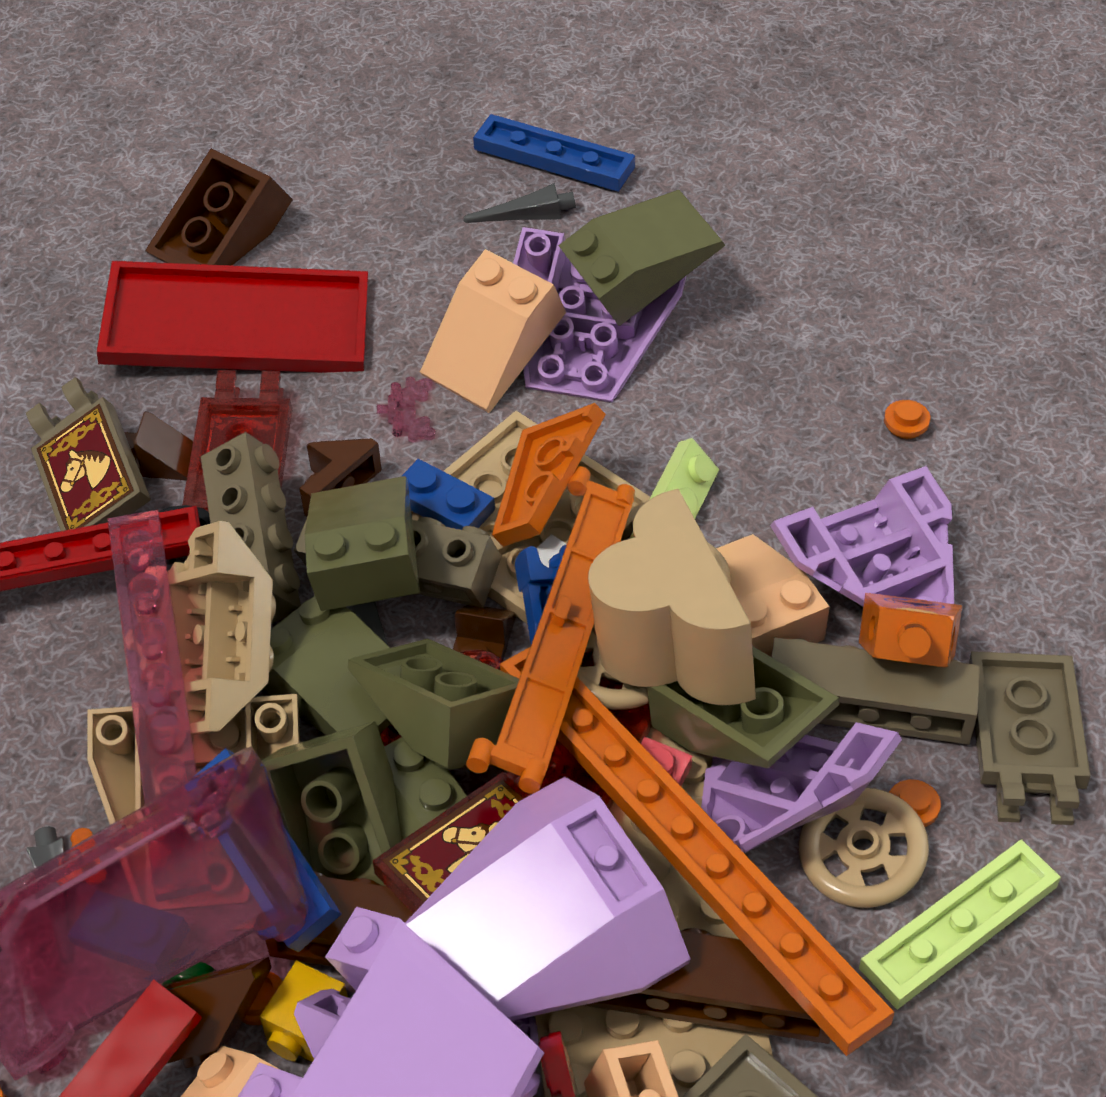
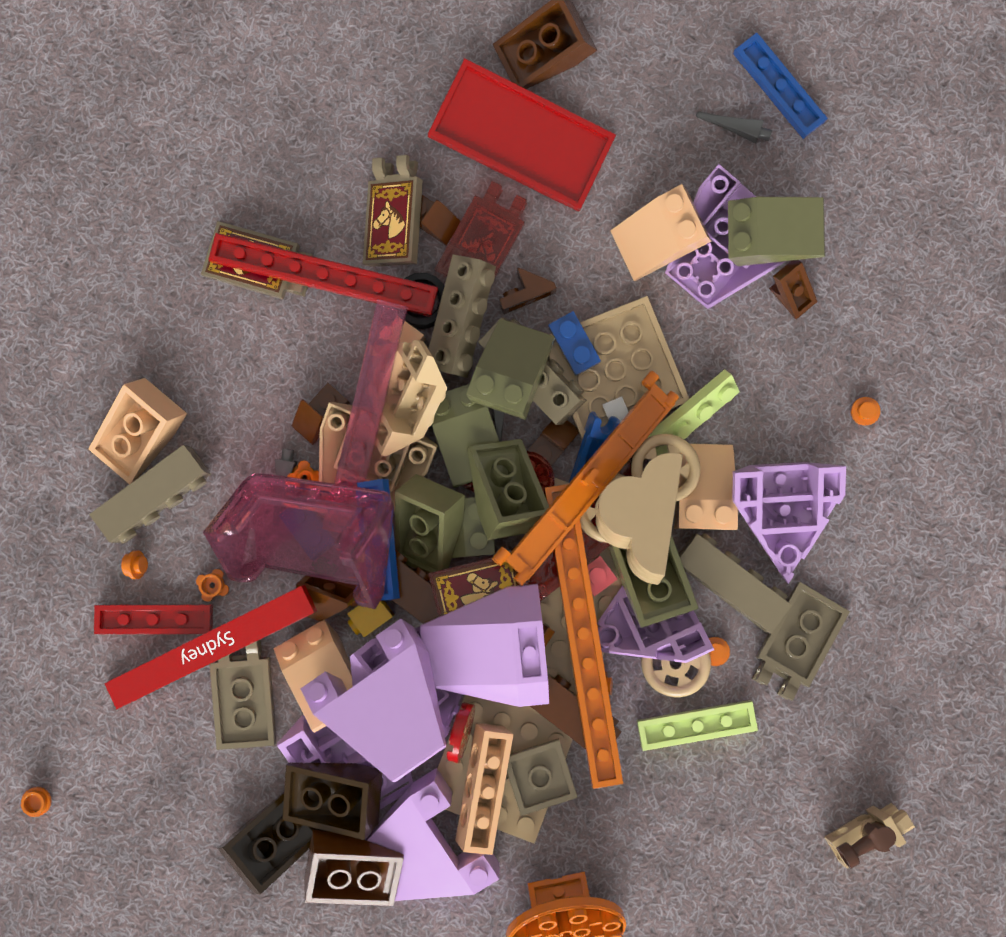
camera: 30 degrees right, 35 degrees up
clear pink animal [376,376,436,443] -> none
orange wing [491,403,606,547] -> none
orange torso [859,592,962,667] -> none
none -> reddish brown slope [291,383,350,445]
none -> reddish brown slope [769,260,818,320]

